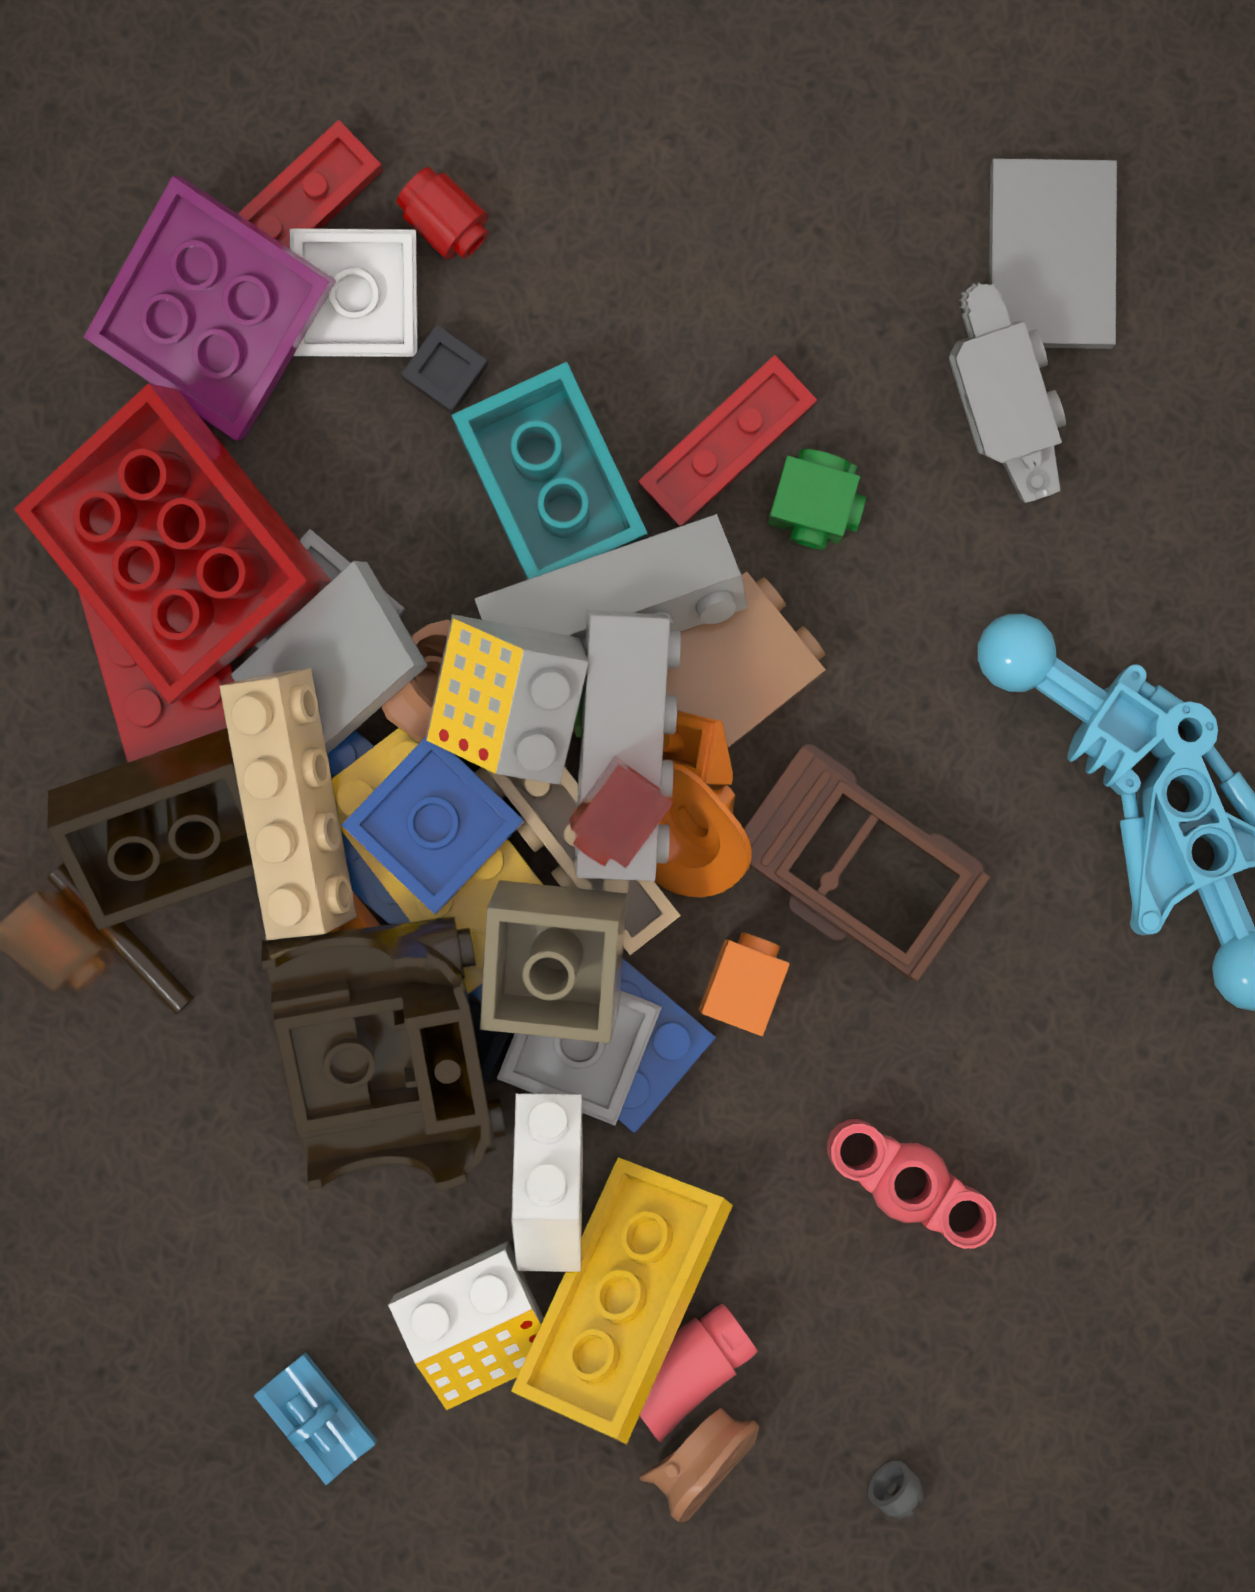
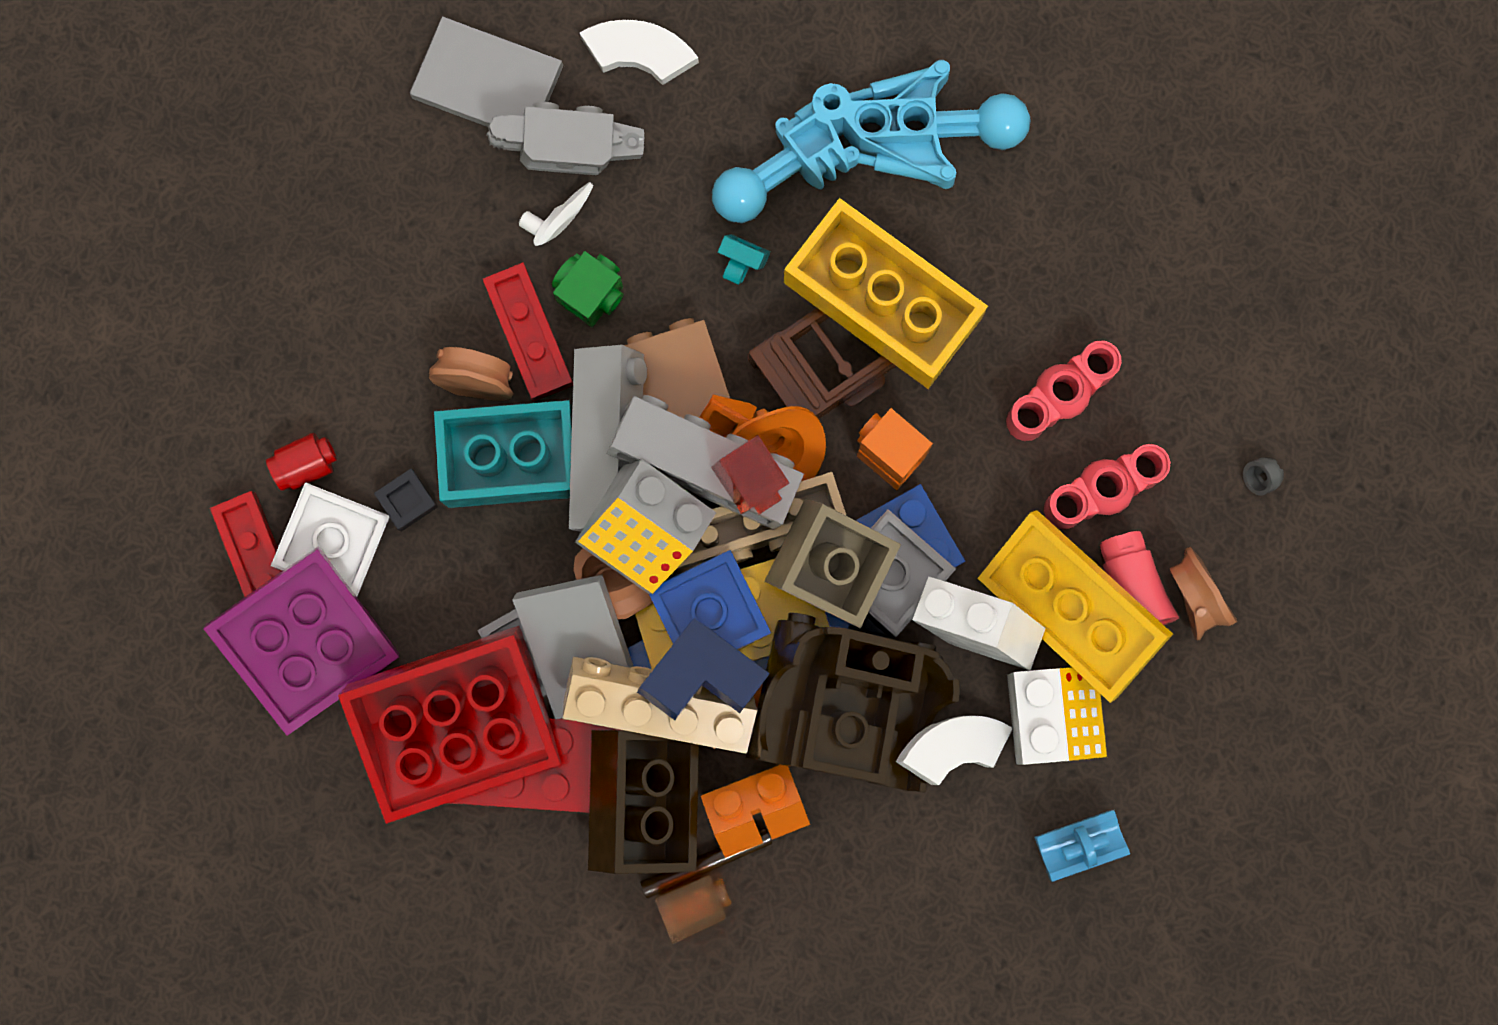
camera: 65 degrees left, 5 degrees down
none -> nougat hat [429,347,514,401]
none -> white bar [519,182,593,246]
none -> white tile [580,20,699,85]
none -> dark blue tile [637,618,770,720]
none -> orange piece [701,765,810,858]
none -> teal tile [718,234,771,285]
none -> yellow brick [784,198,988,389]
none -> white tile [896,716,1012,785]
none -> coral piece [1044,444,1171,529]

